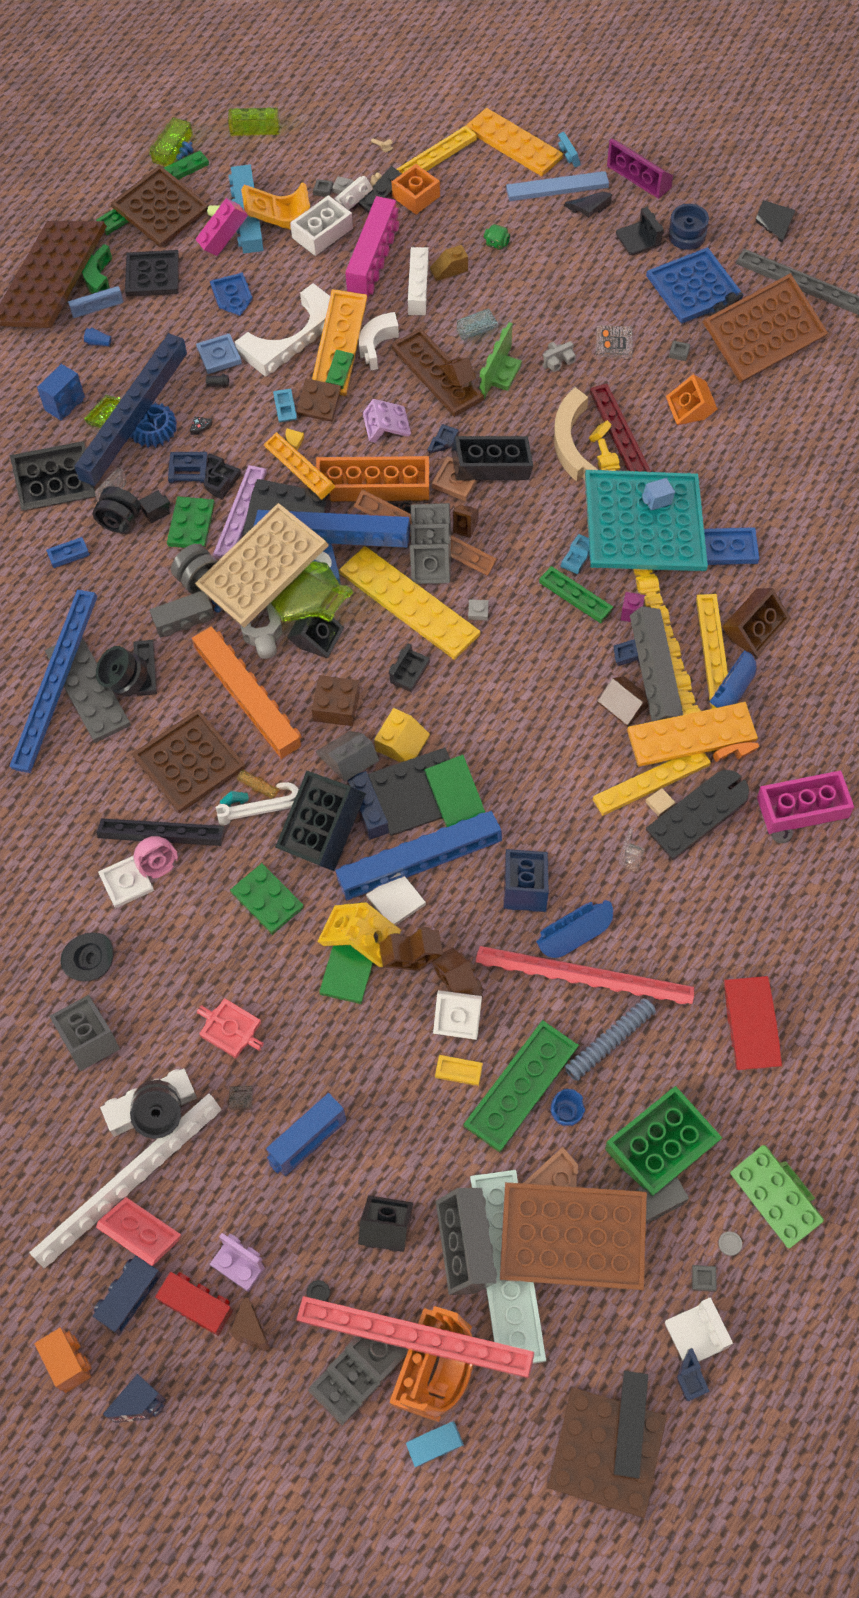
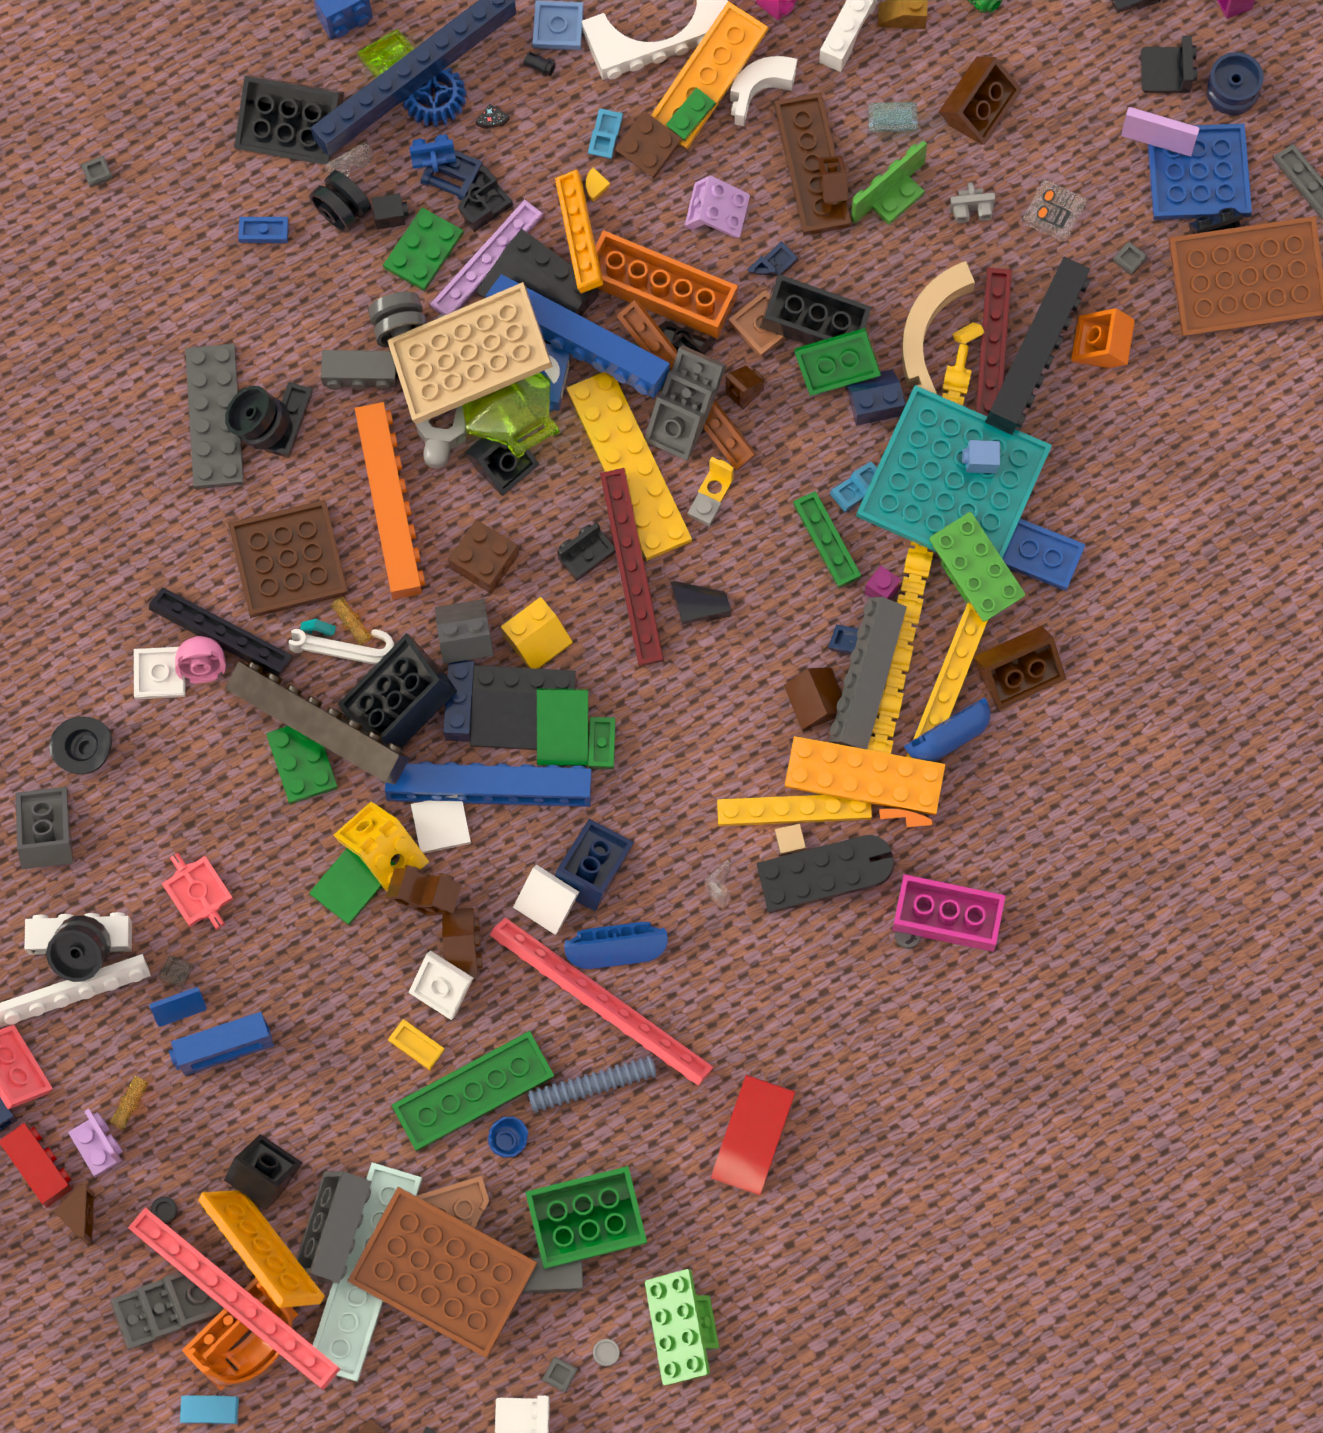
camera: 25 degrees right, 10 degrees up
blue plate [9,590,98,773] -> none
none -> clear yellow pin [109,1076,149,1130]
none -> blue slope [149,987,207,1027]
none -> light orange plate [198,1190,325,1308]
none -> dark brown brick [225,661,410,785]
none -> blue hips [409,134,456,173]
none -> white tile [513,865,579,935]
none -> green plate [588,717,616,769]
none -> dark red plate [600,468,664,667]
none -> black slope [671,581,731,625]
none -> yellow bracket [698,457,734,502]
none -> green plate [794,328,881,396]
none -> dark blue slope [846,369,906,426]
none -> bright green bracket [929,512,1025,622]
none -> reddish brown slope [939,56,1022,145]
none -> black brick [985,257,1091,435]
none -> lavender tile [1121,107,1199,157]

